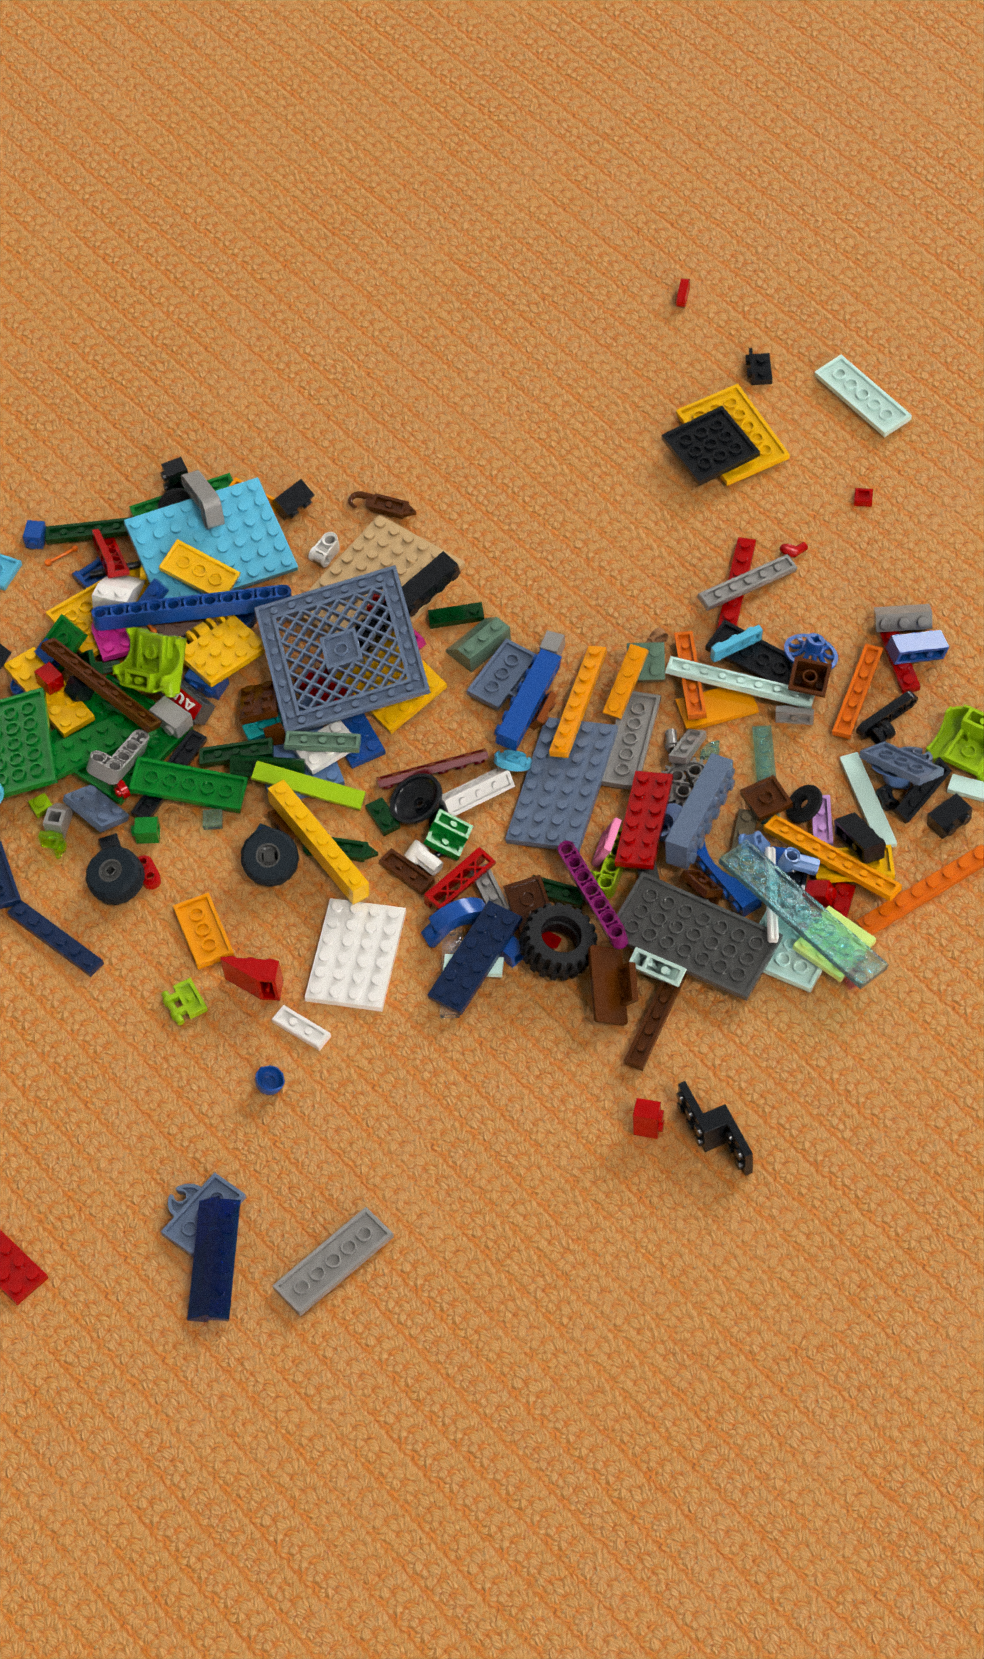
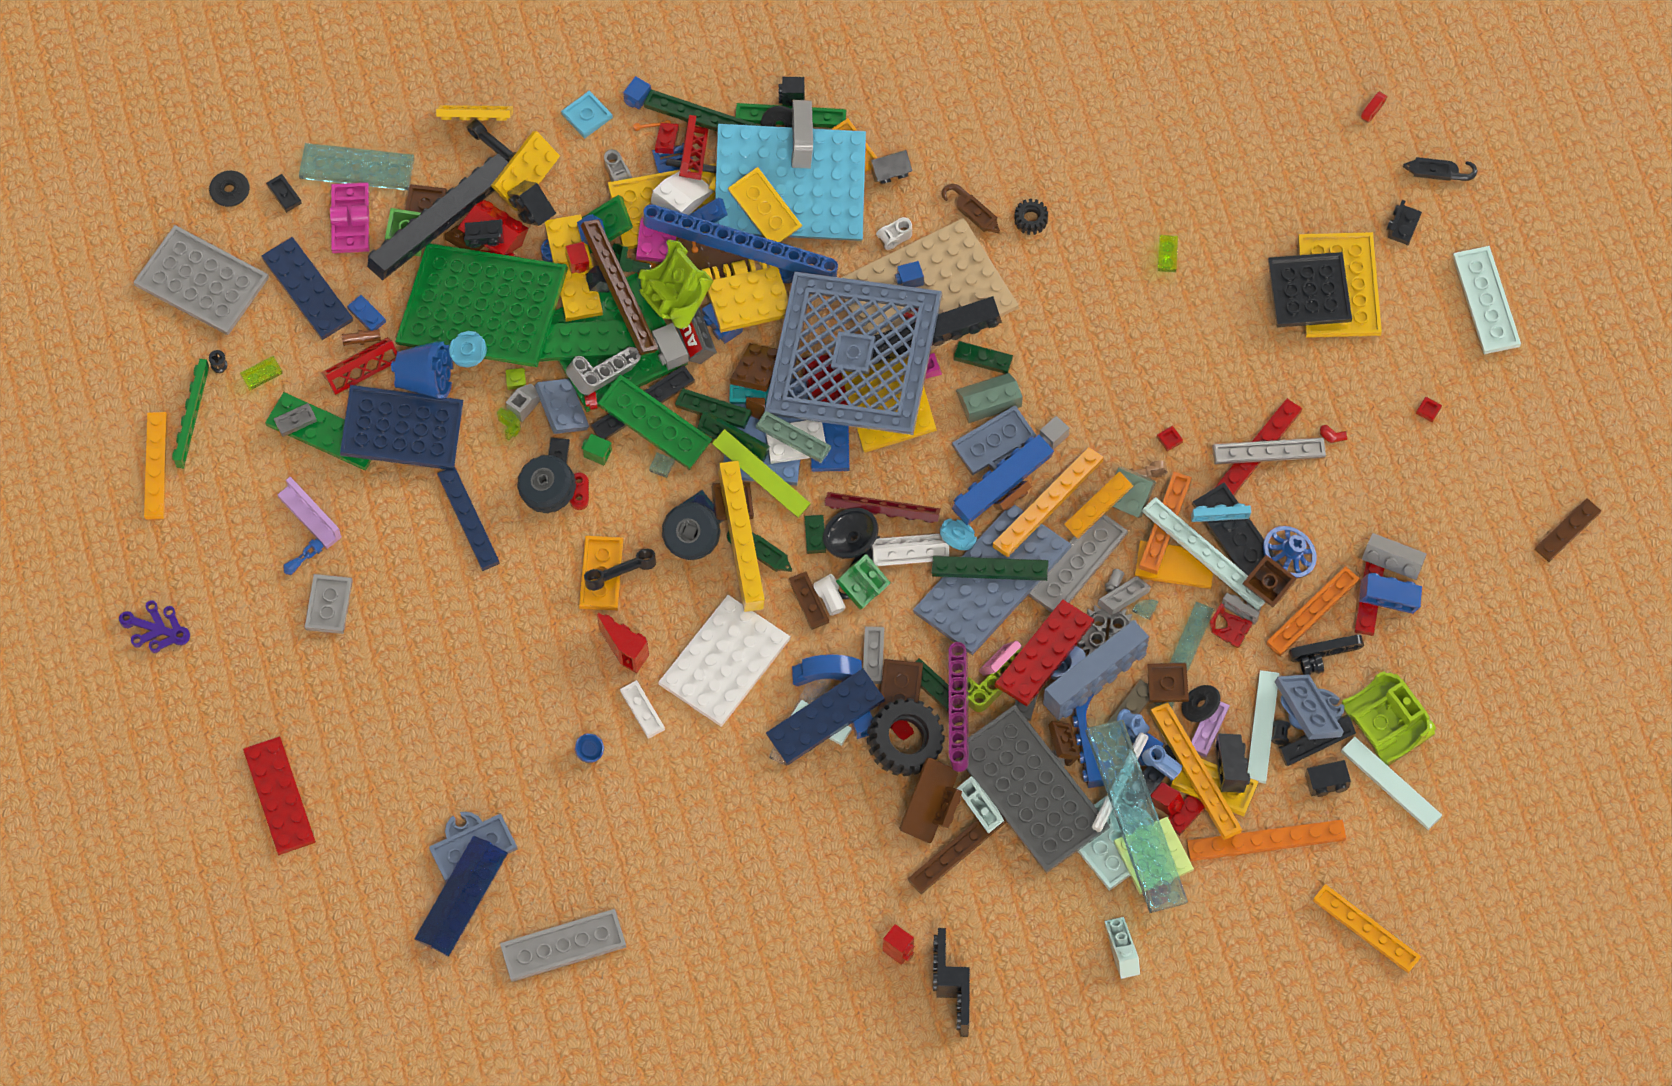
camera: 20 degrees right, 10 degrees up
lime plate [161,978,208,1025] -> none
red fence [424,847,496,910] -> none
none -> black piece [584,549,656,591]
none -> light grey piece [604,149,632,182]
none -> red plate [655,123,679,154]
none -> blue brick [895,261,924,287]
none -> dark green plate [932,556,1049,581]
none -> black tyre [1014,199,1048,235]
none -> light aqua slope [1104,917,1140,979]
none -> clear neon green plate [1157,235,1178,272]
none -> red tile [1157,426,1183,452]
none -> red piece [1210,603,1253,648]
none -> black plate [1403,157,1478,181]

